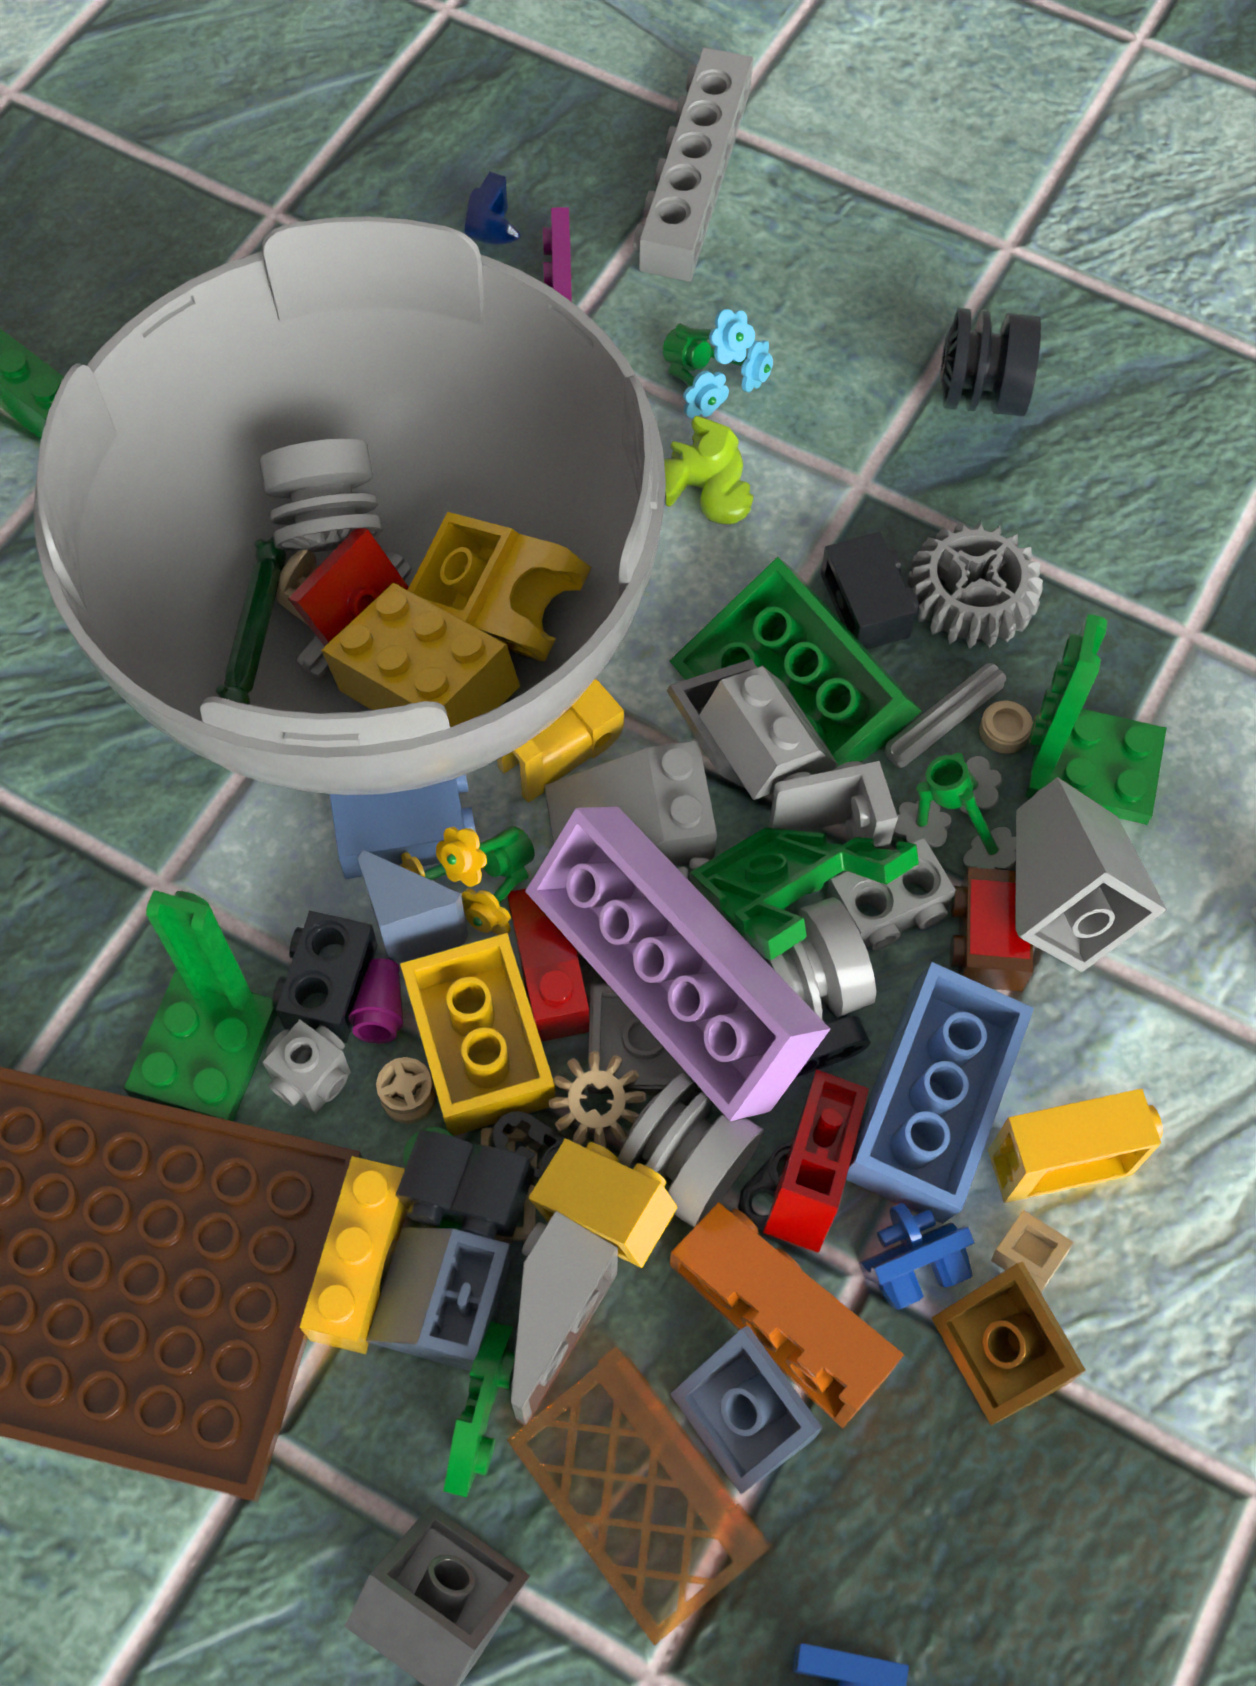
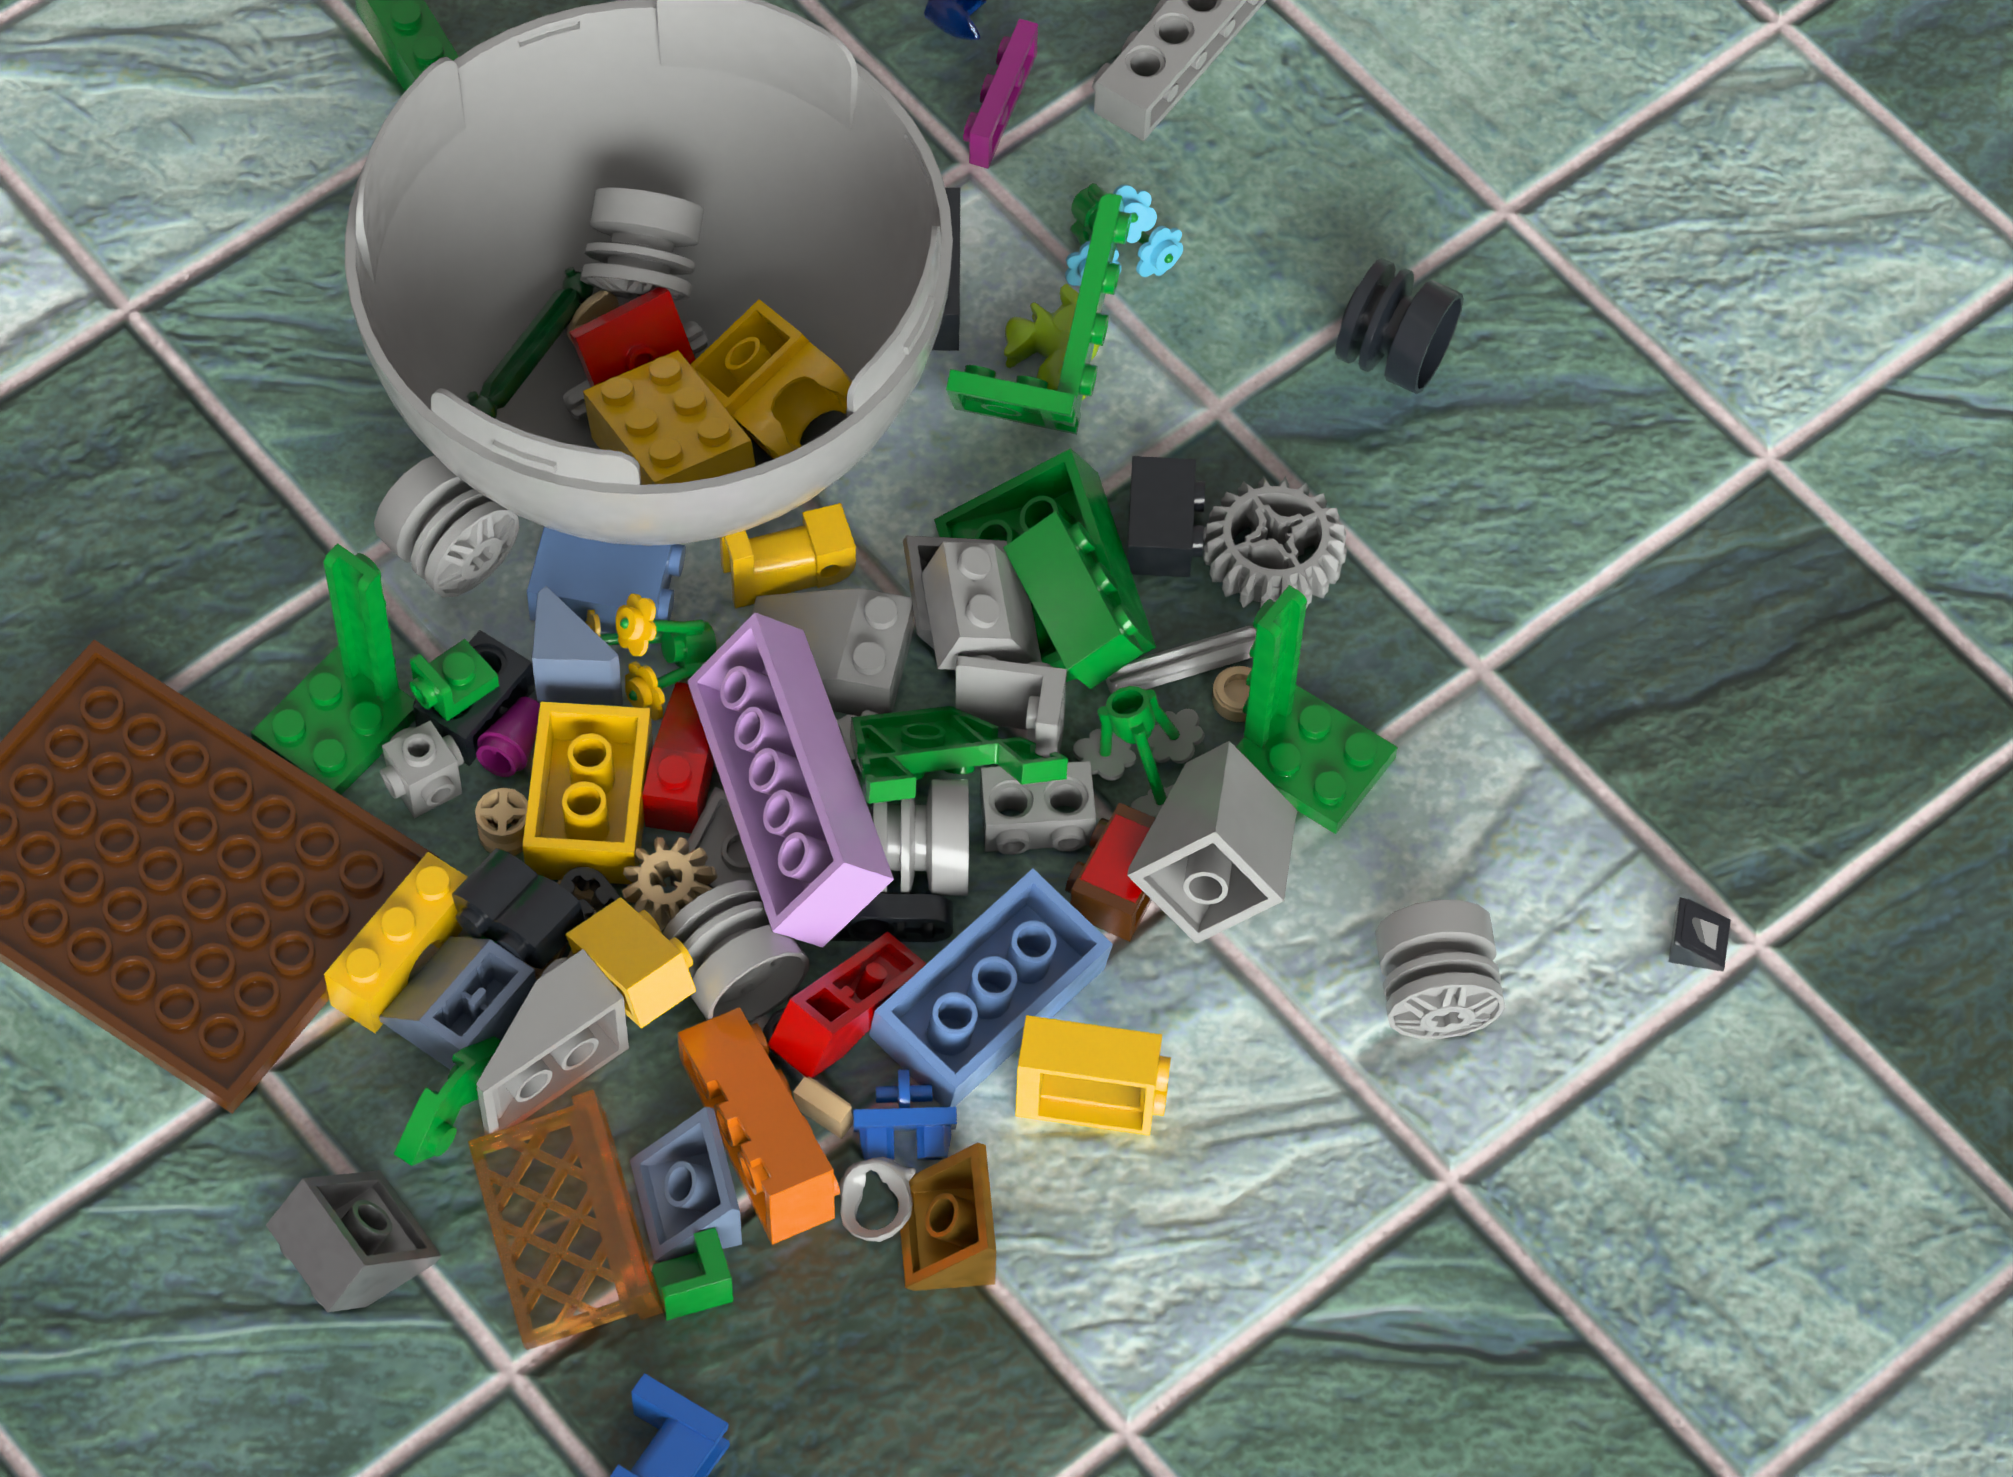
camera: 20 degrees right, 5 degrees down
tan plate [991,1210,1074,1293] -> none
none -> light grey wheel [374,455,520,597]
none -> green bracket [409,638,499,722]
none -> green panel [652,1227,733,1321]
none -> tan tile [793,1076,853,1139]
none -> light grey piece [838,1157,916,1242]
none -> green bracket [946,193,1132,435]
none -> green brick [1003,511,1144,689]

